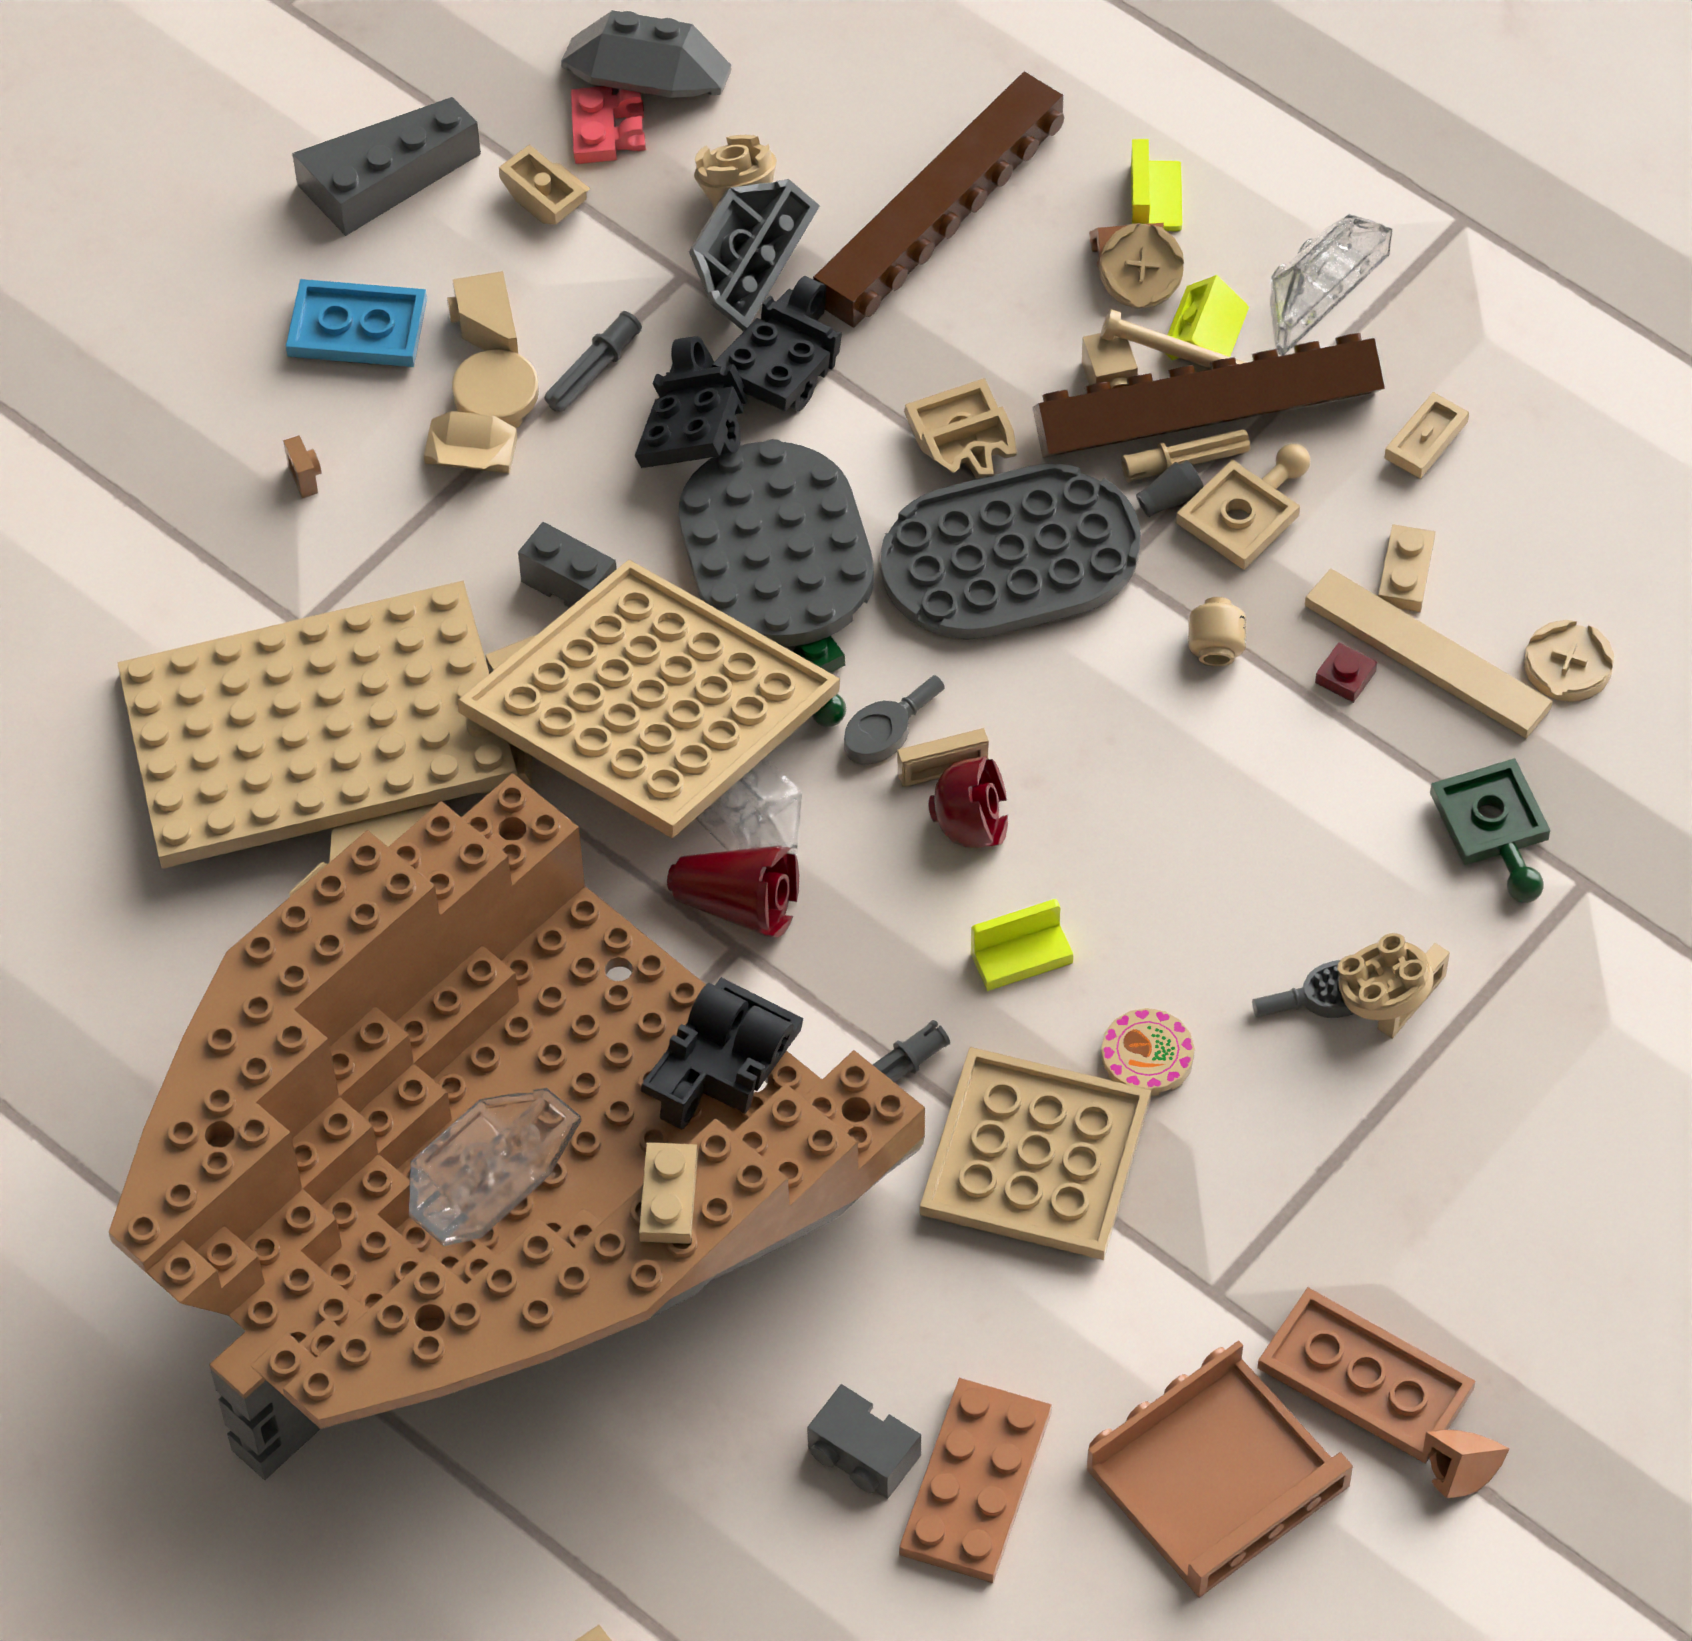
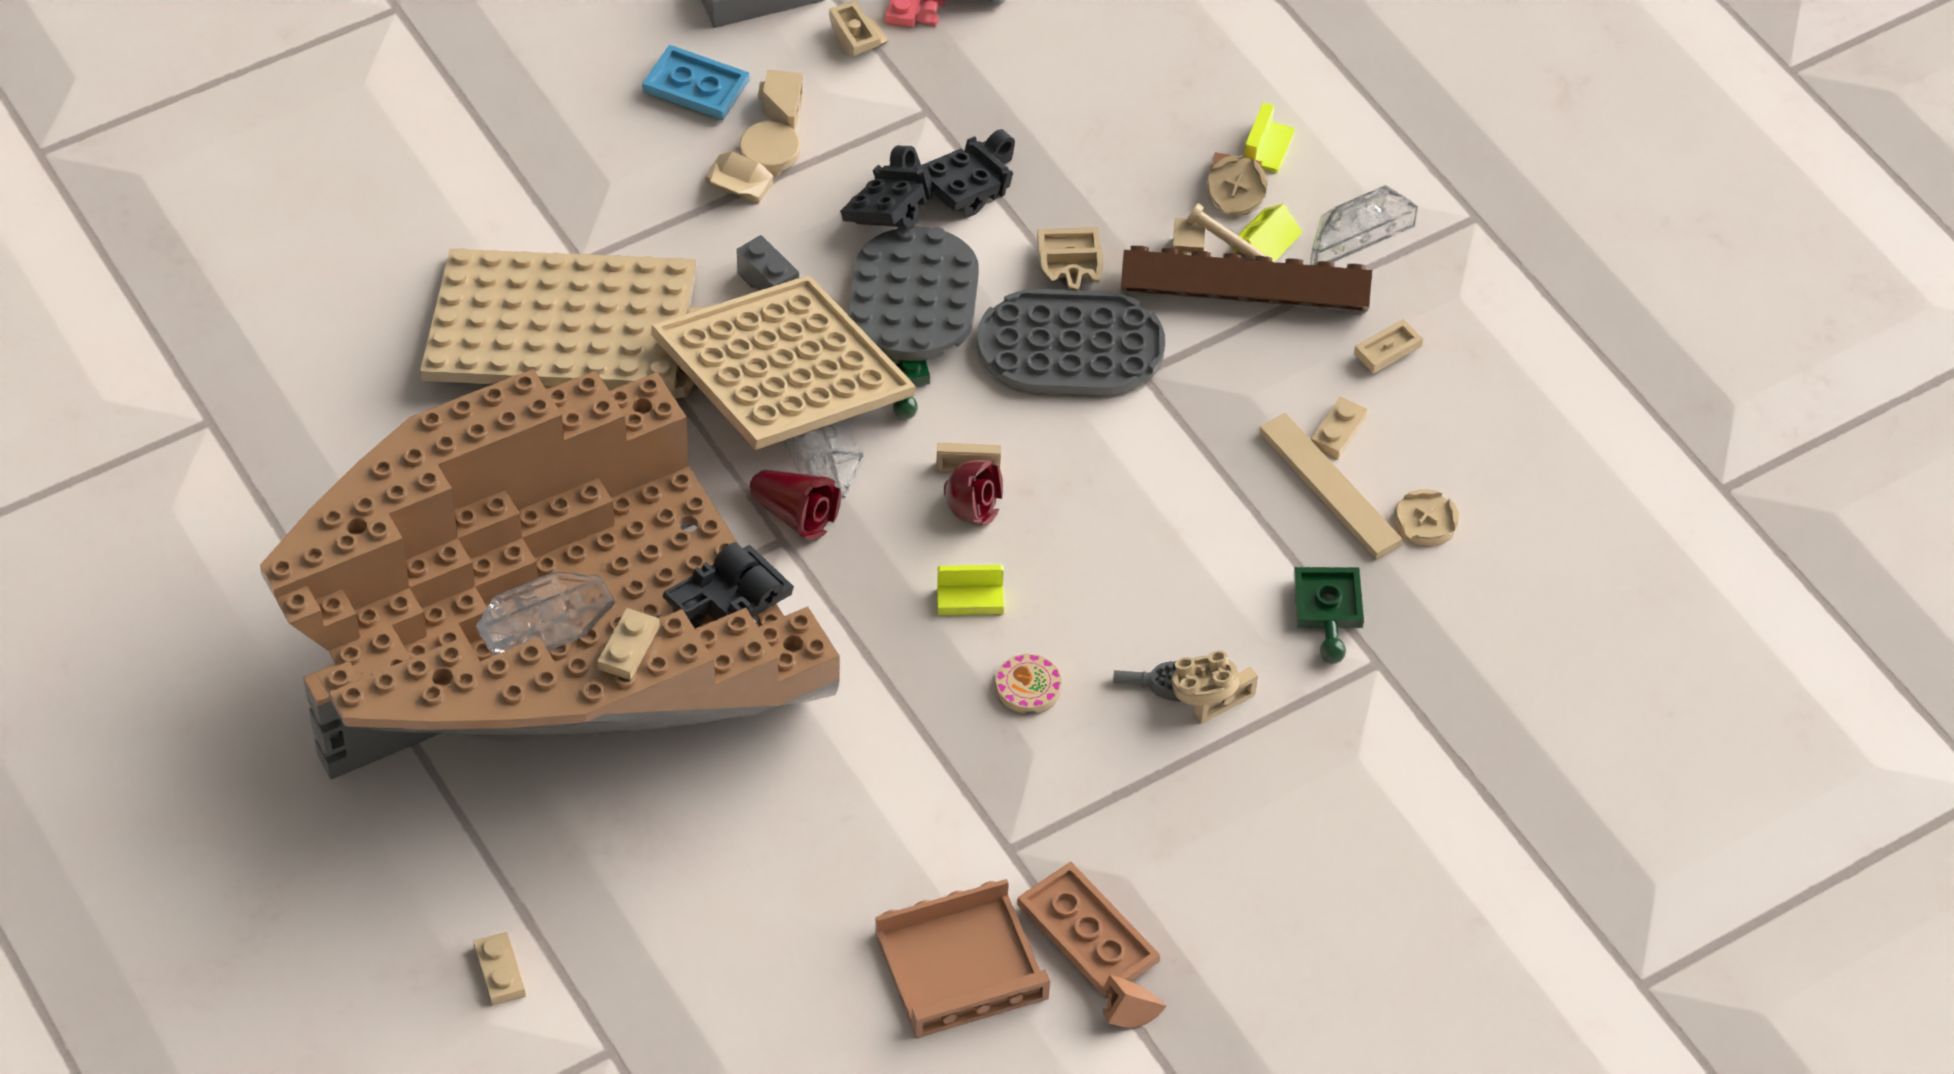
camera: 15 degrees right, 5 degrees down
medium nougat plate [283,435,322,498] -> none
dark grey axle [544,311,642,412] -> none
dark grey wedge [689,179,820,331] -> none
tan cone [694,135,777,208] -> none
dark grey brick [807,1384,921,1499] -> none
reddish brown brick [813,71,1065,328] -> none
dark grey piece [844,675,945,764] -> none
dark grey axle [873,1020,950,1082] -> none
nougat plate [899,1377,1052,1583] -> none
tan plate [920,1047,1151,1260] -> none
tan axle [1121,429,1250,483] -> none
dark grey cone [1136,460,1204,517] -> none
tan plate [1176,443,1310,570] -> none
tan head [1188,597,1247,666] -> none
dark red plate [1315,642,1377,703] -> none

